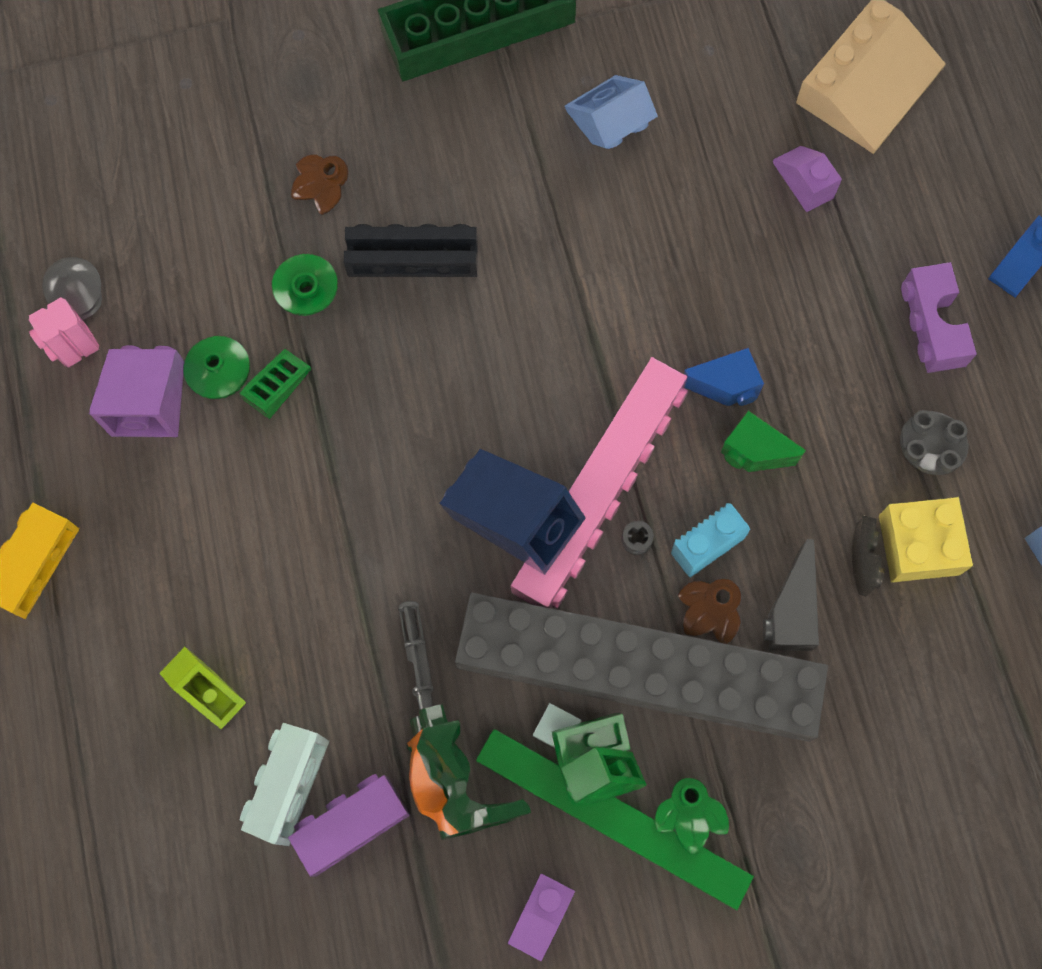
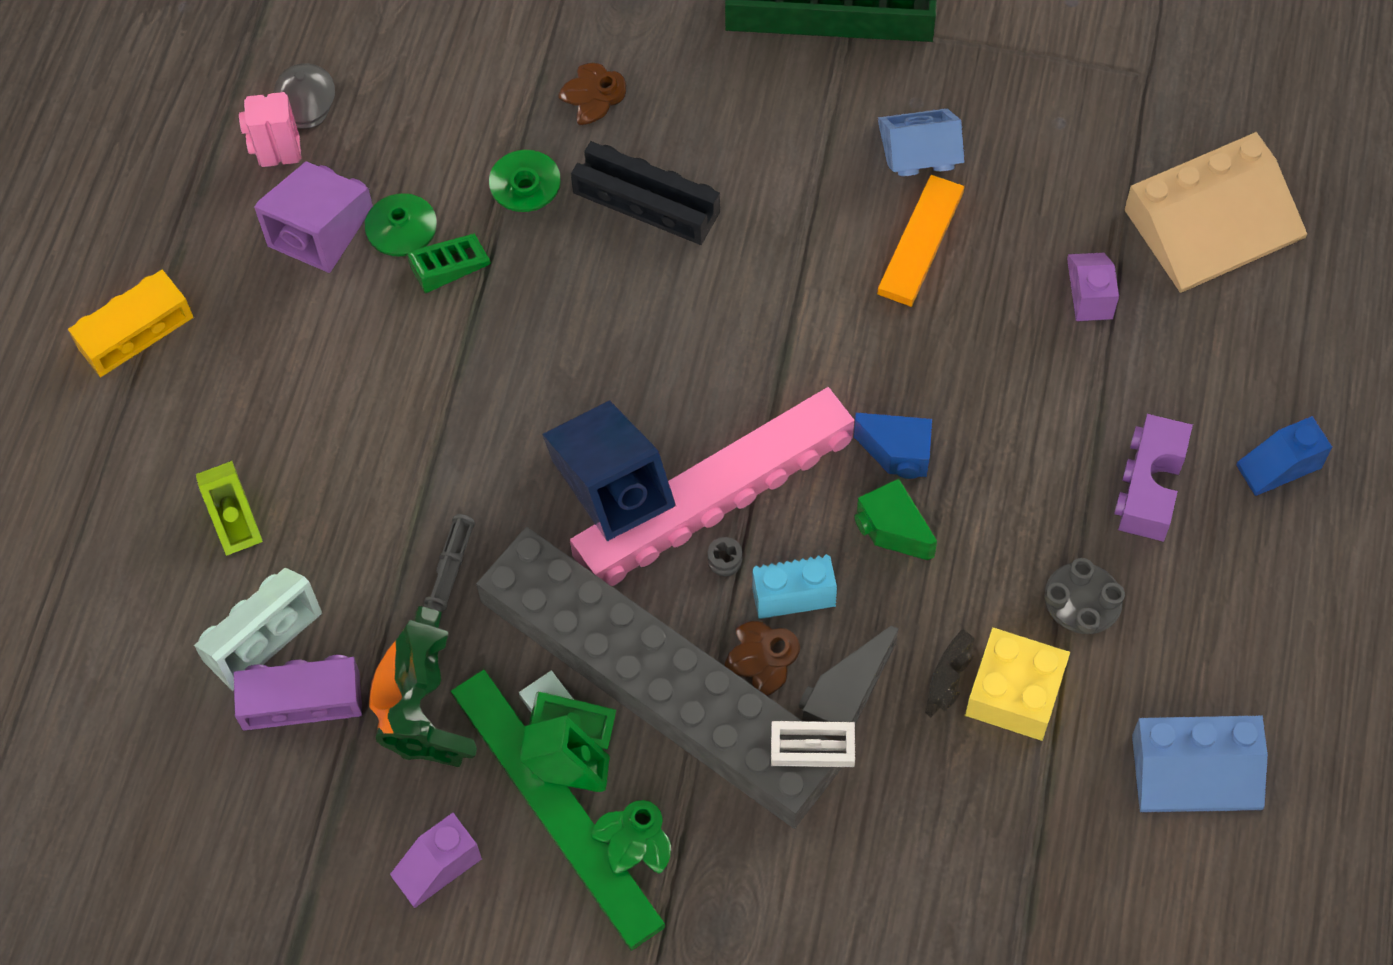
camera: 25 degrees right, 10 degrees down
none -> white tile [771,721,855,767]
none -> light orange tile [877,175,964,307]

